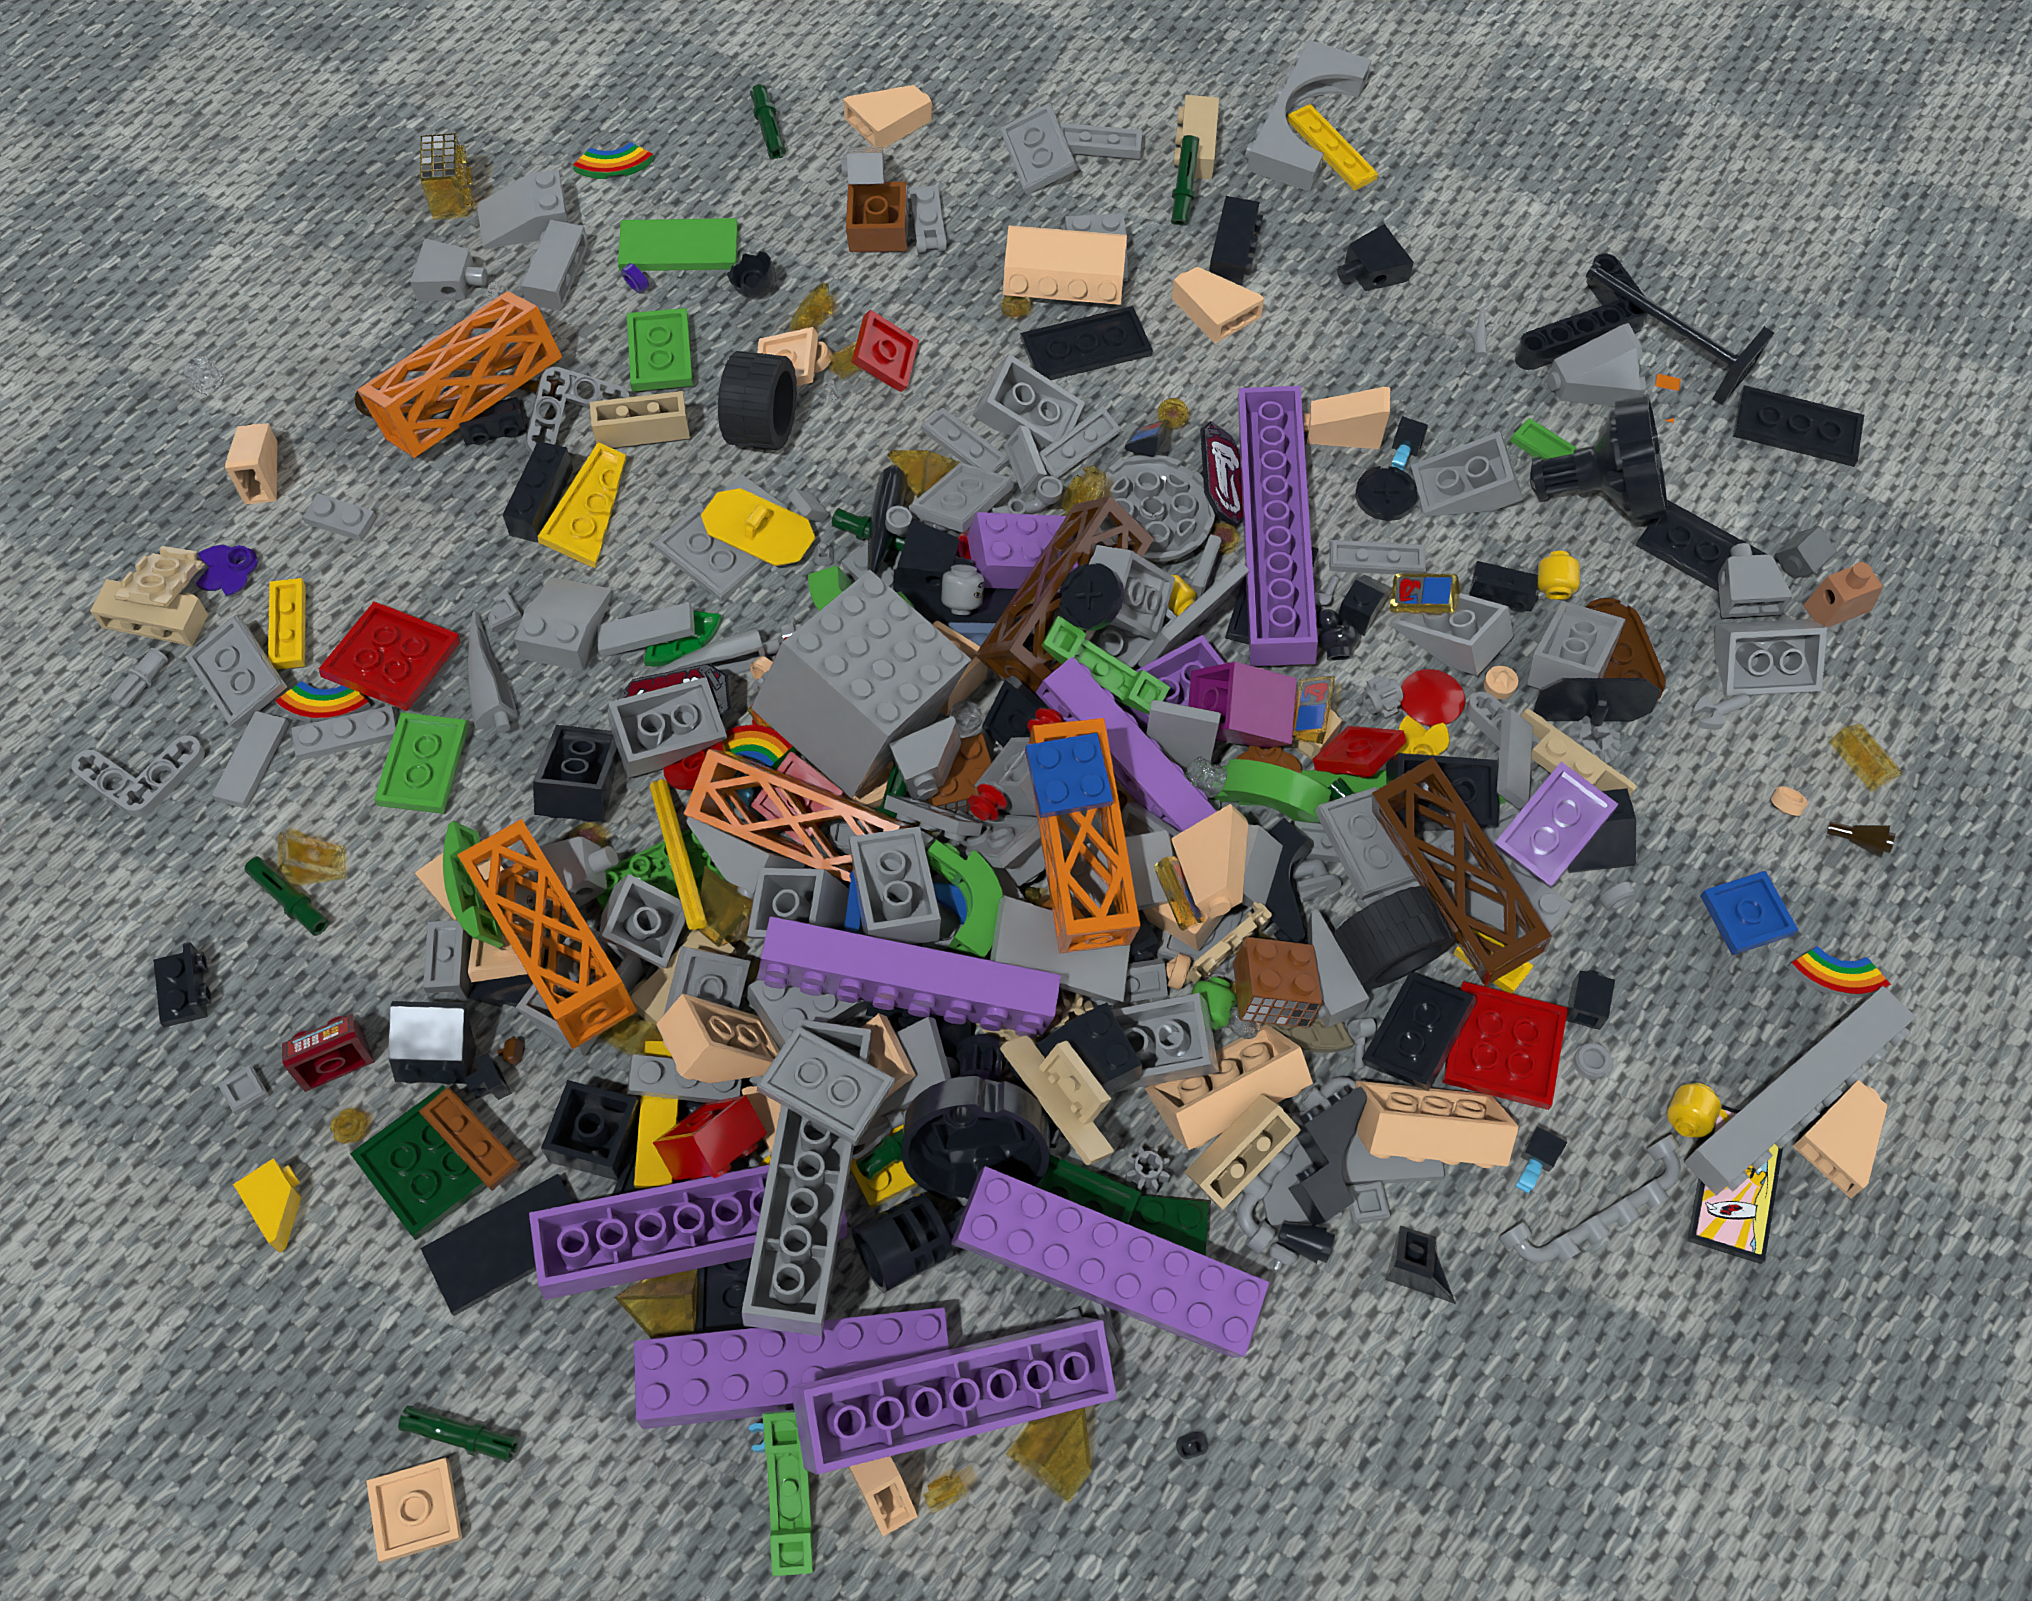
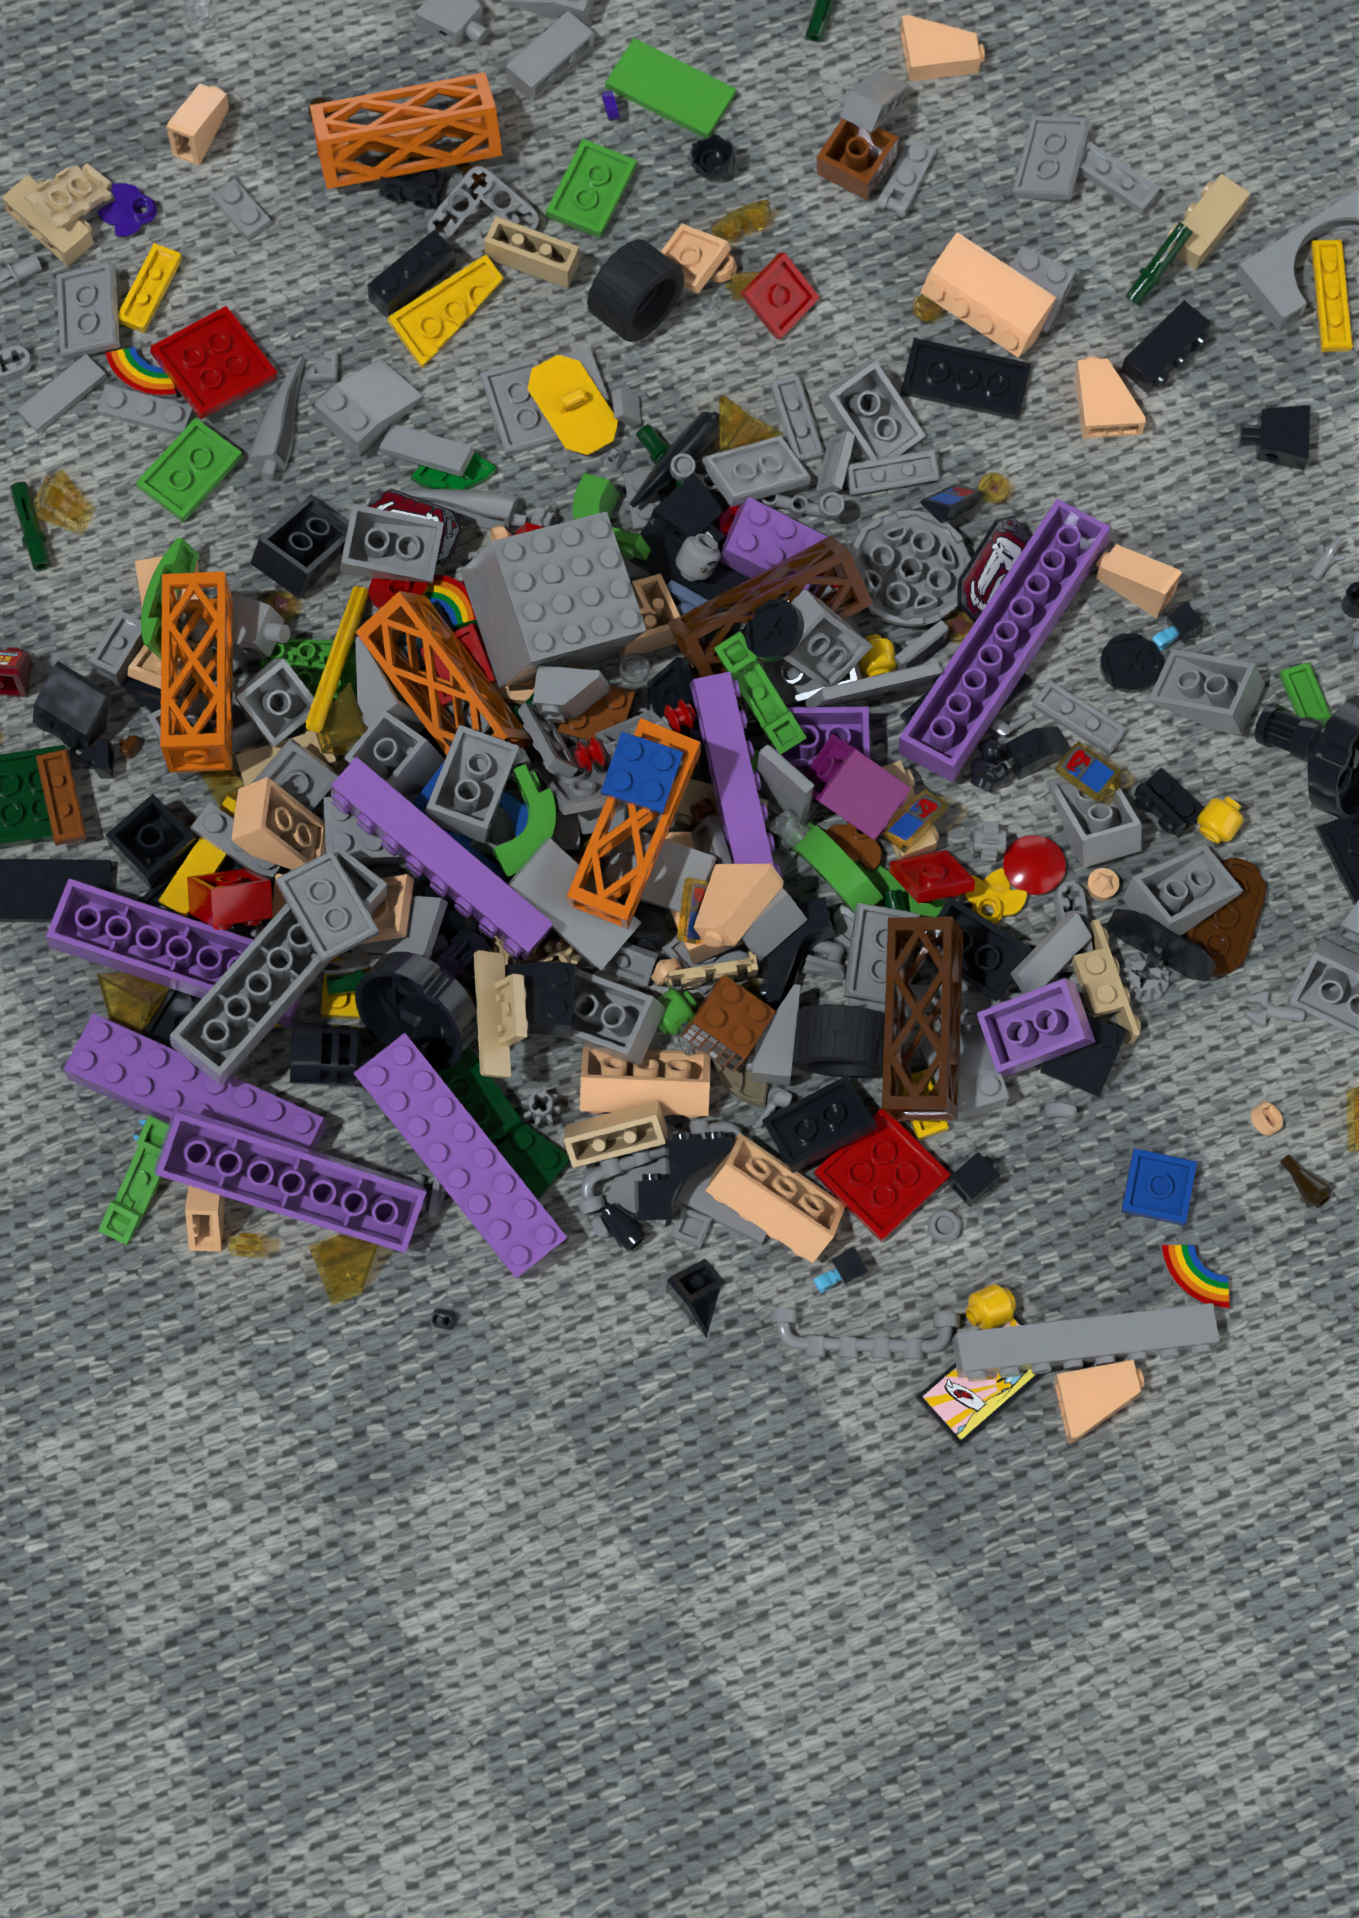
camera: 30 degrees right, 10 degrees up
clear yellow tile [1062,465,1107,516] -> none

